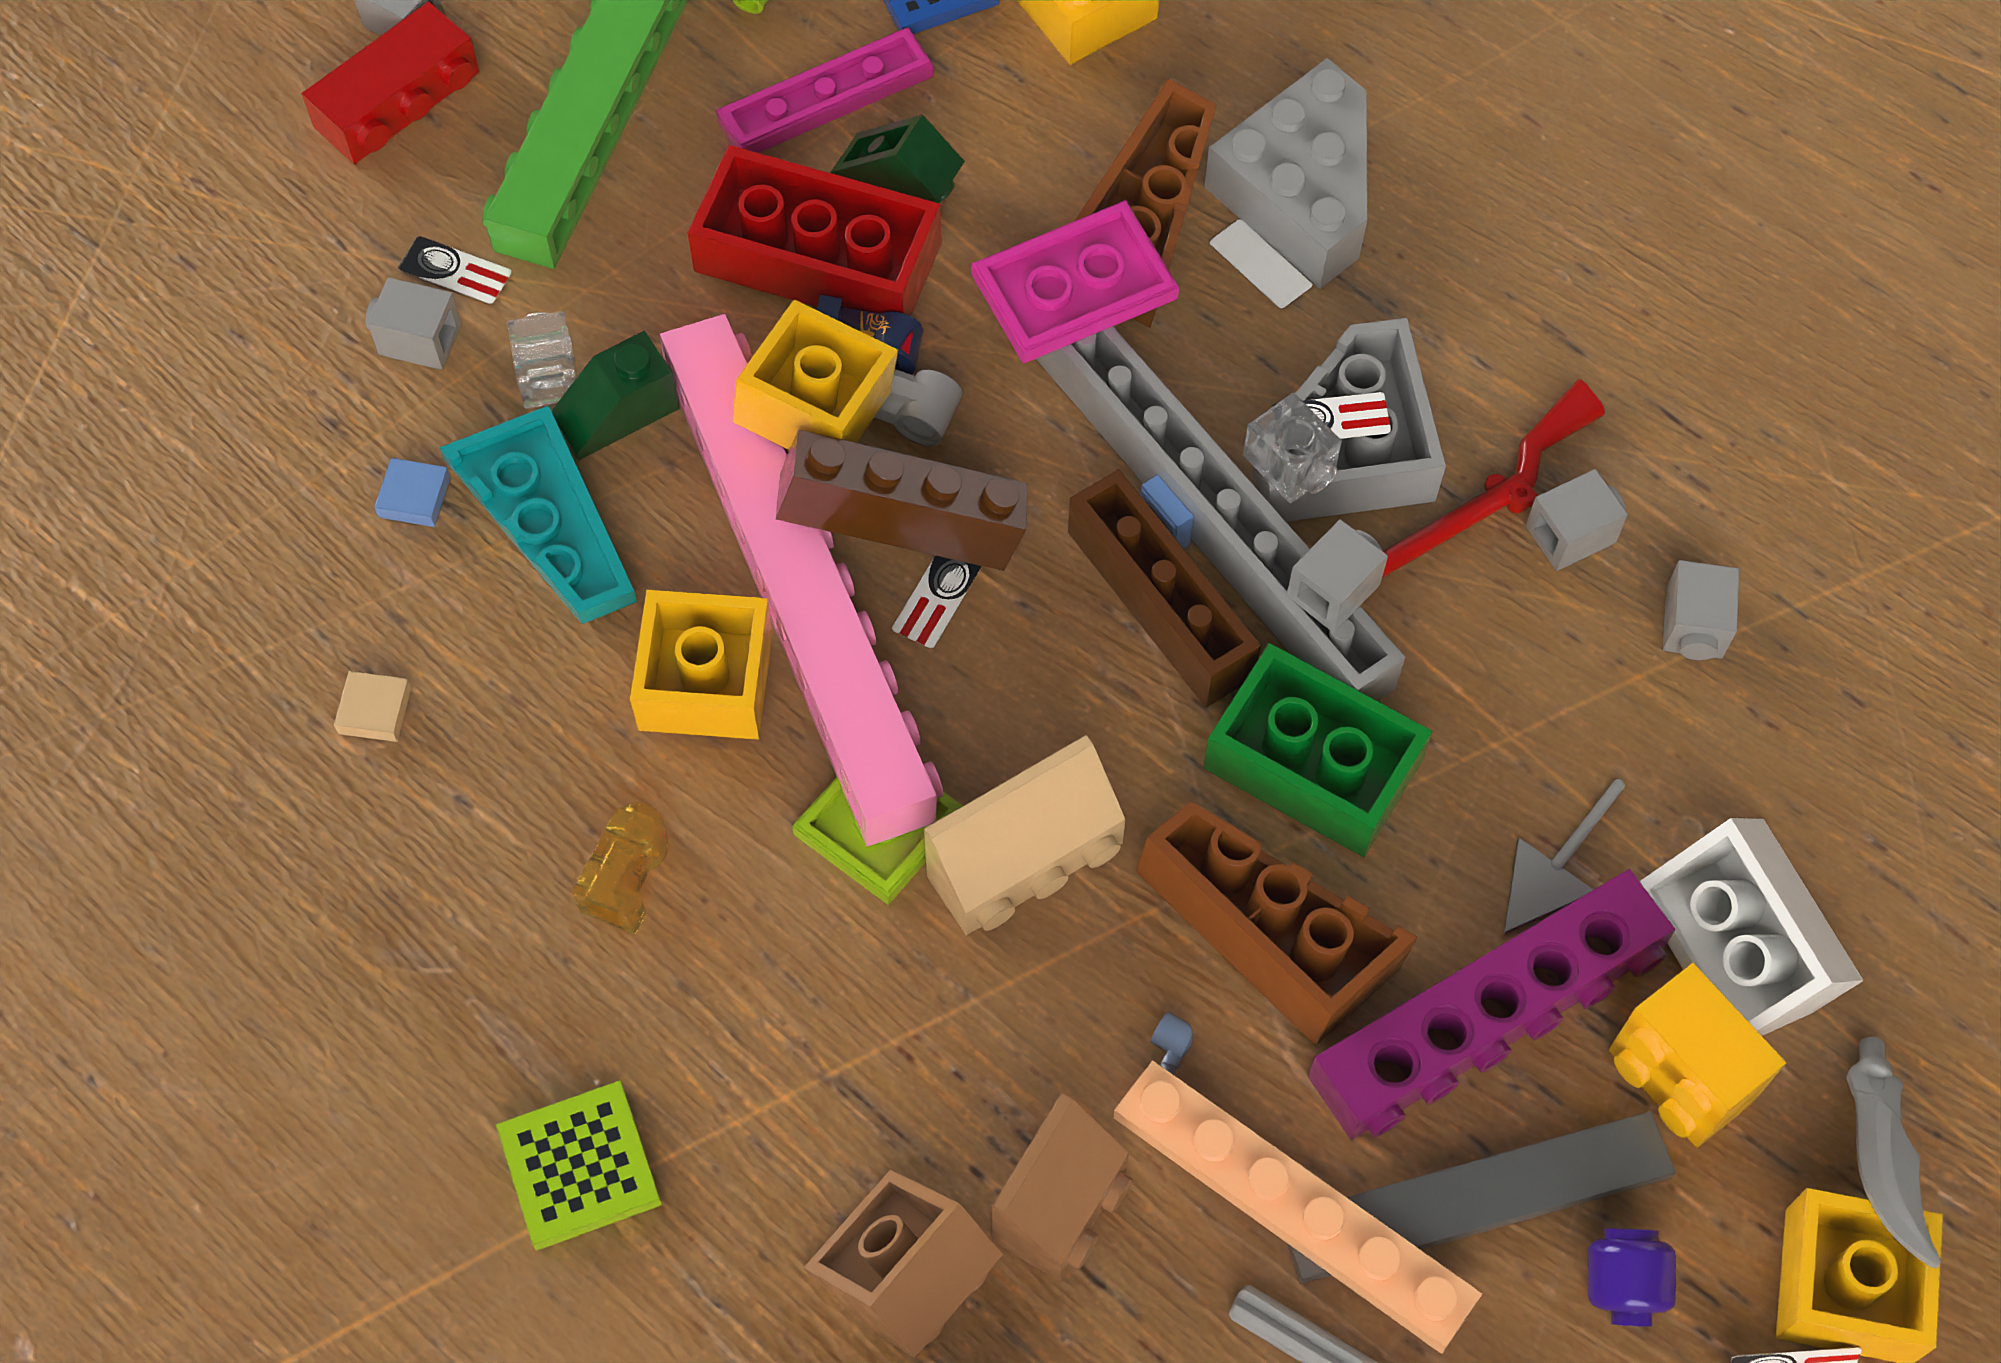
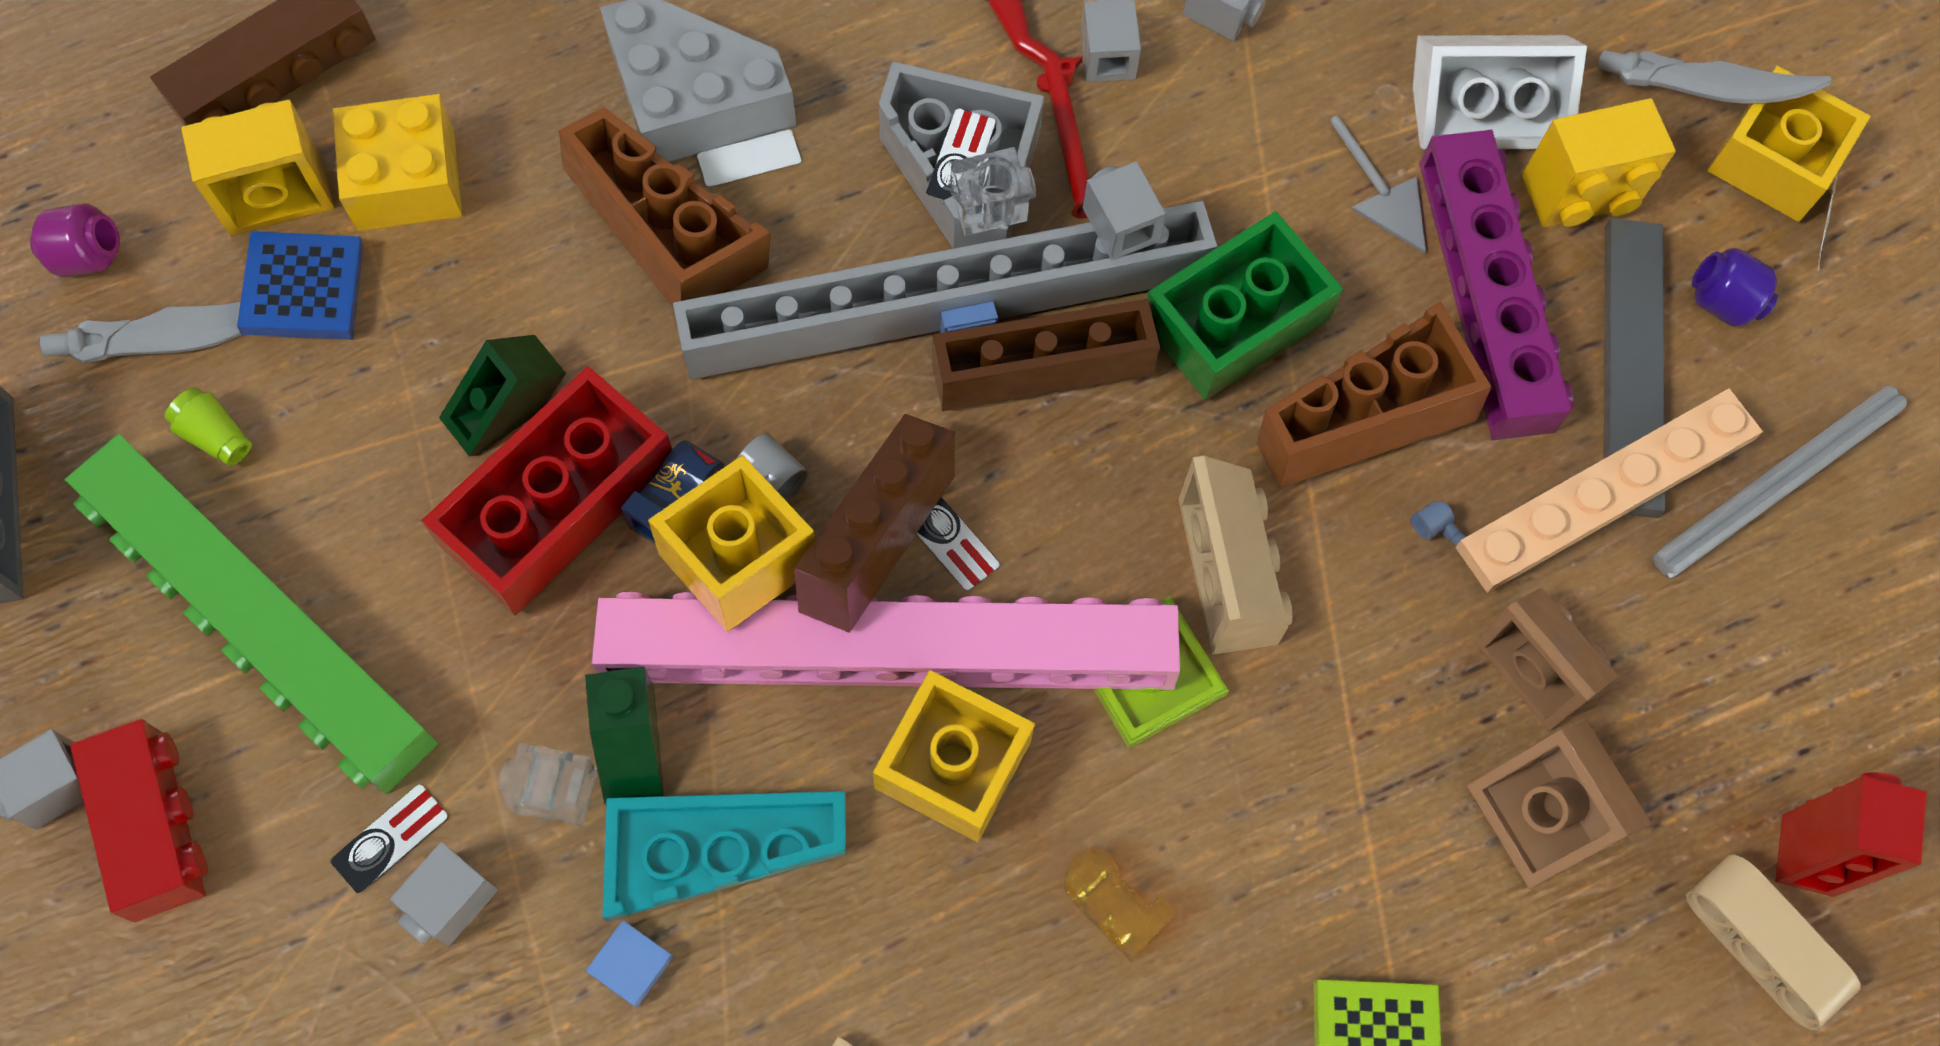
camera: 70 degrees left, 5 degrees up
dark pink tile [716,27,933,153] -> none
dark pink tile [971,200,1179,364] -> none

